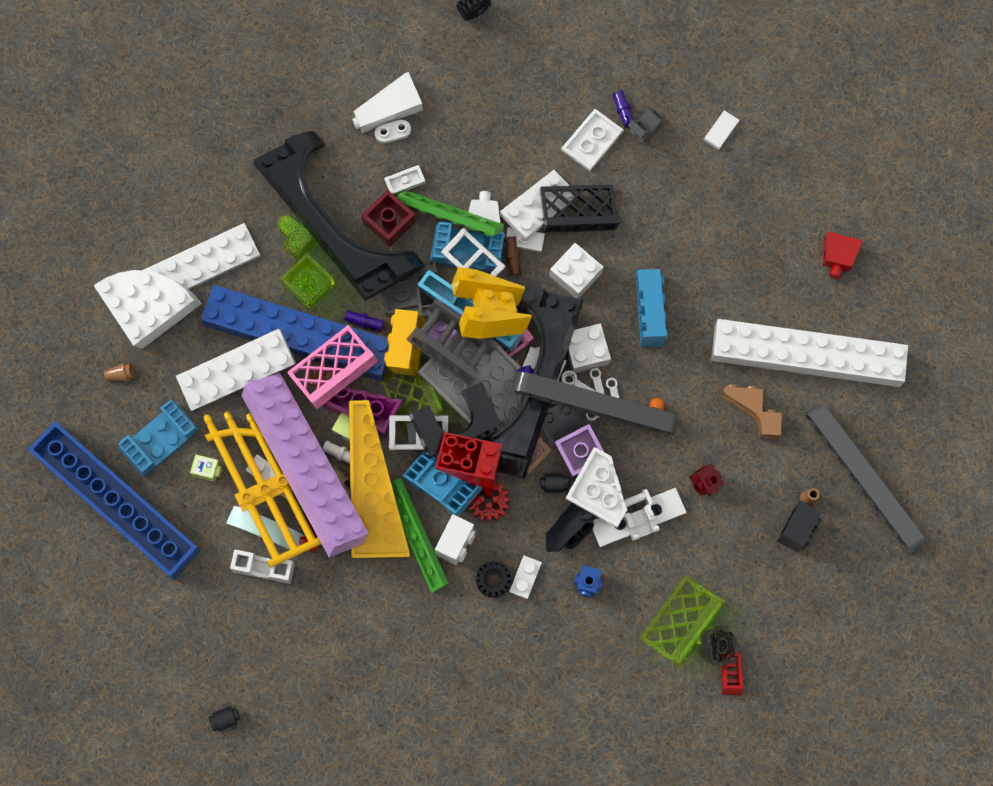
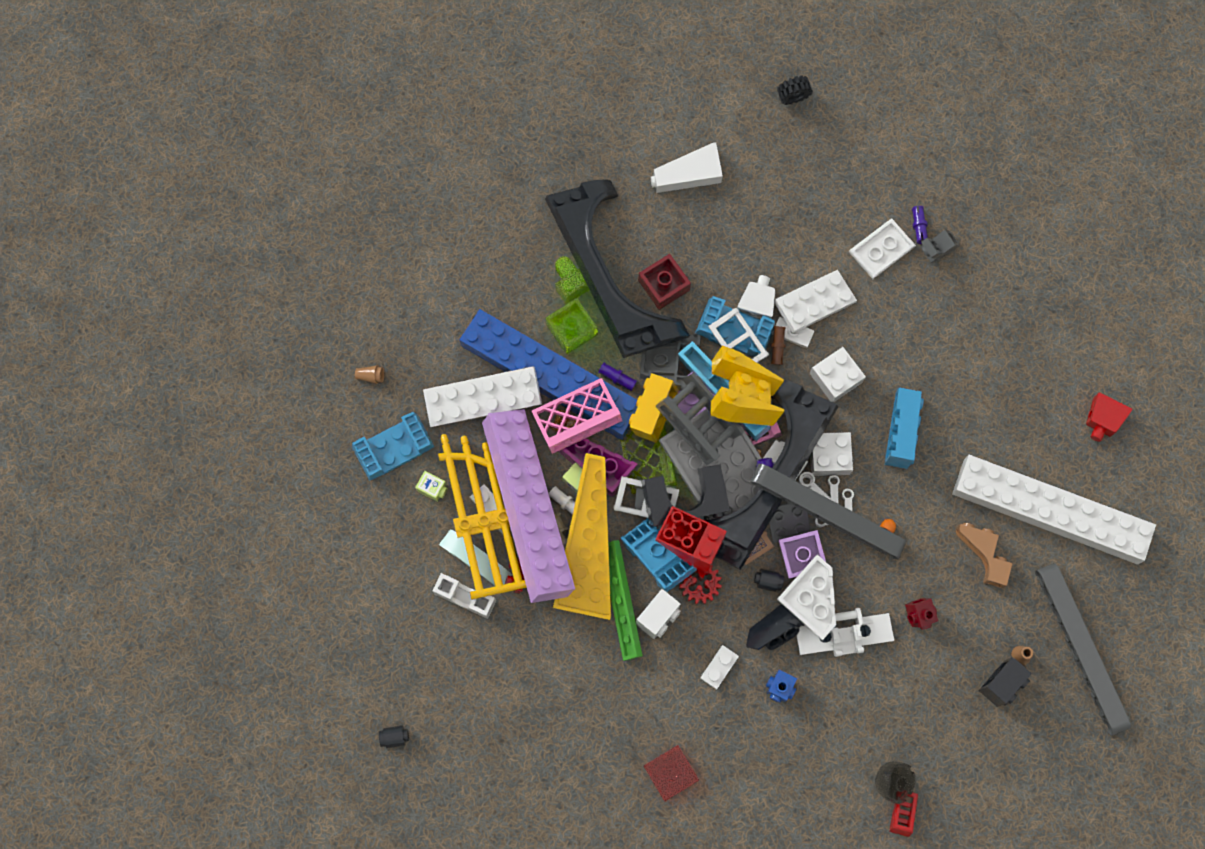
camera: 15 degrees right, 0 degrees up
blue brick [28,421,201,580] -> none
white brick [94,270,202,349] -> none
white plate [142,223,261,290] -> none
white plate [375,120,411,144] -> none
white plate [384,165,426,196] -> none
bright green plate [397,191,504,236] -> none
black tyre [476,561,511,598] -> none
black fence [539,185,620,233] -> none
clear neon green fence [640,575,725,668] -> none
white tile [704,110,739,150] -> none
none -> clear red plate [643,745,699,802]

